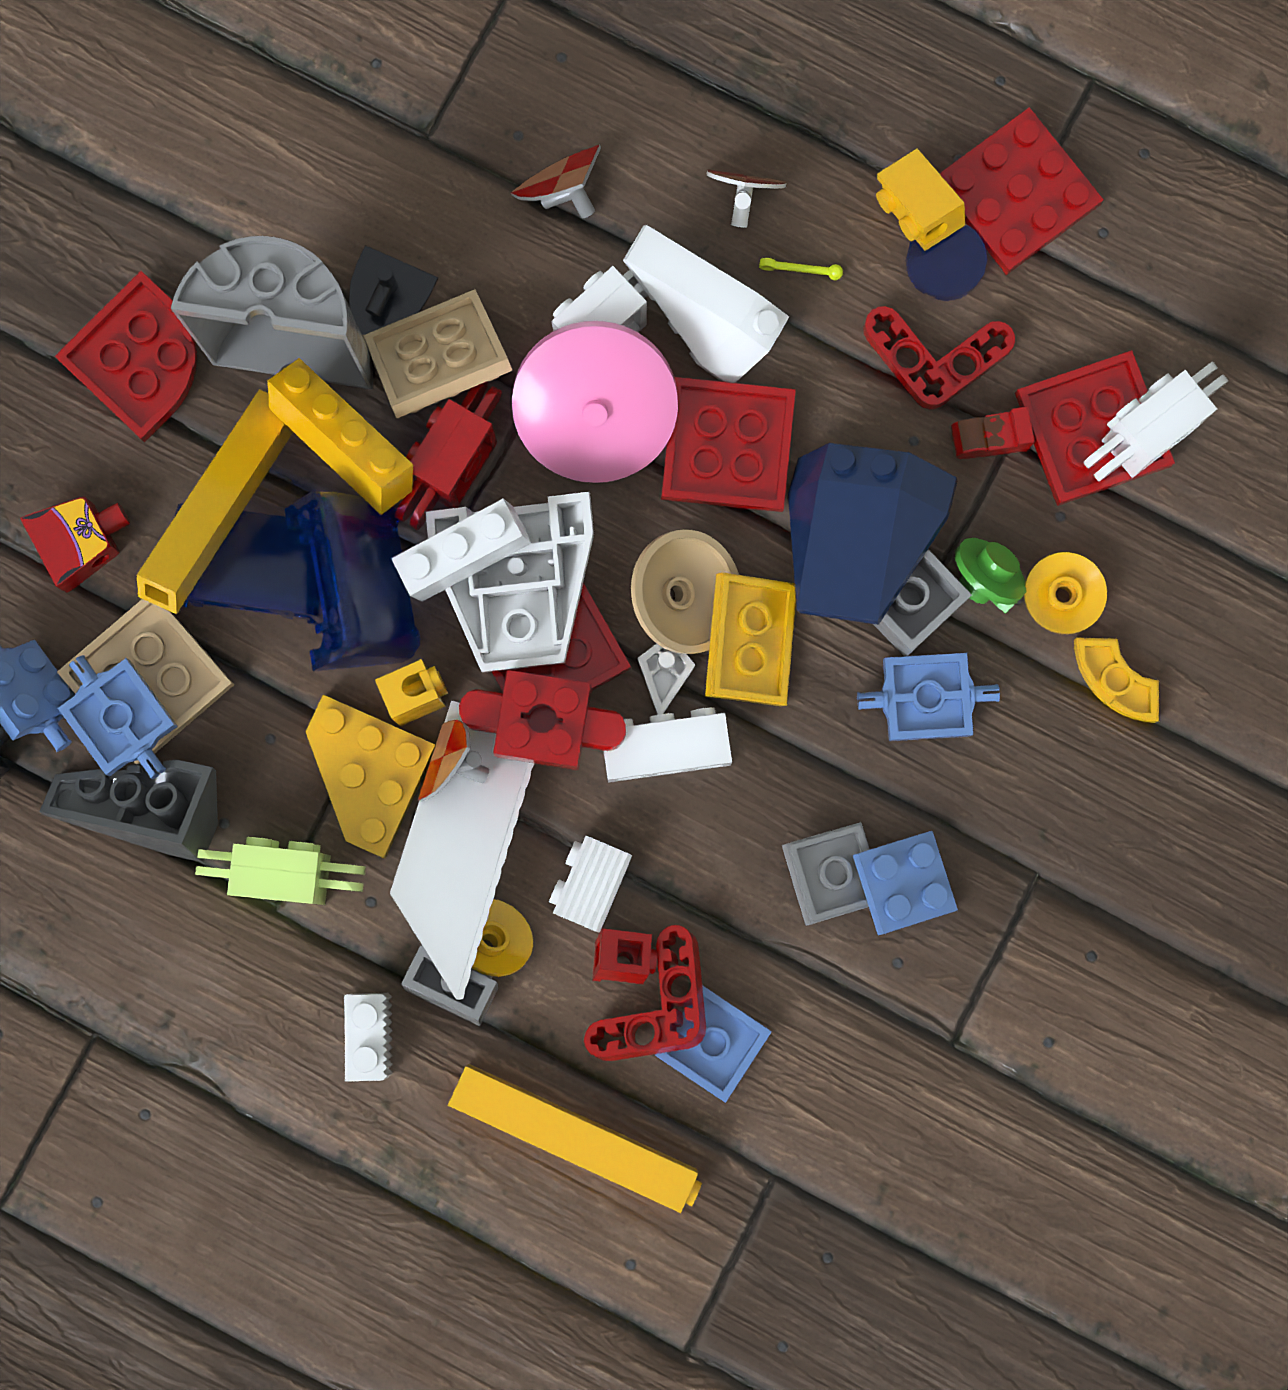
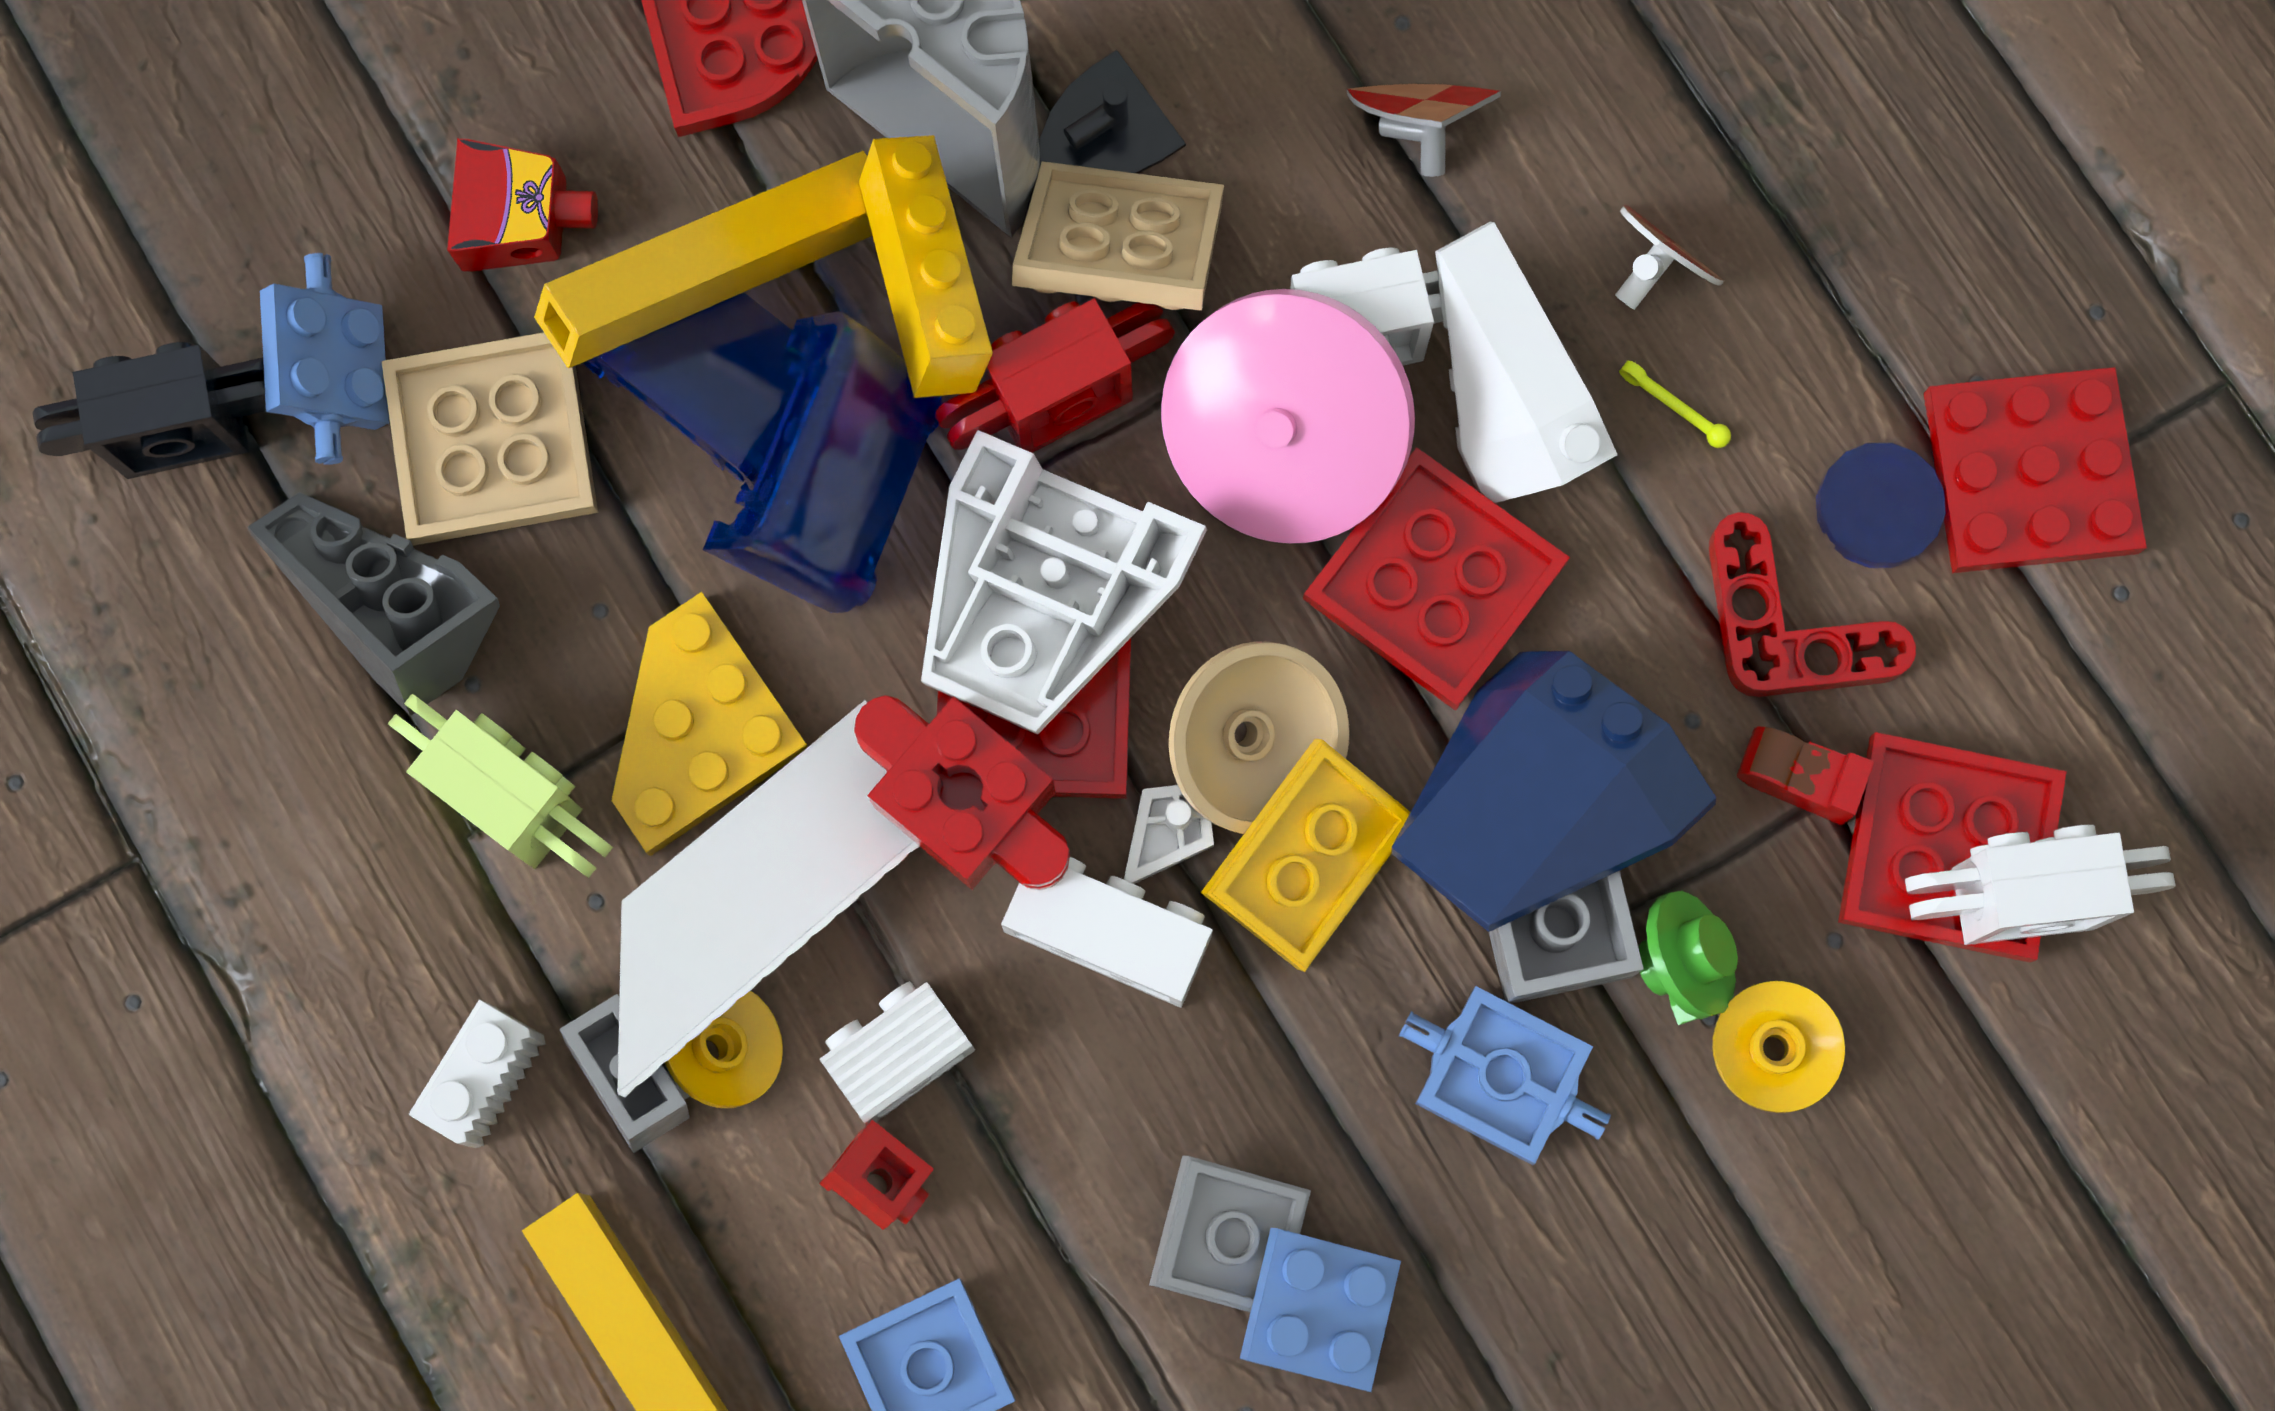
camera: 35 degrees right, 5 degrees down
medium blue plate [58,655,178,779] -> none
yellow brick [375,659,448,726] -> none
white brick [391,499,532,602] -> none
shield [418,720,489,802] -> none
red beam [584,925,706,1061] -> none
yellow brick [876,148,965,251] -> none
yellow tile [1074,638,1159,723] -> none

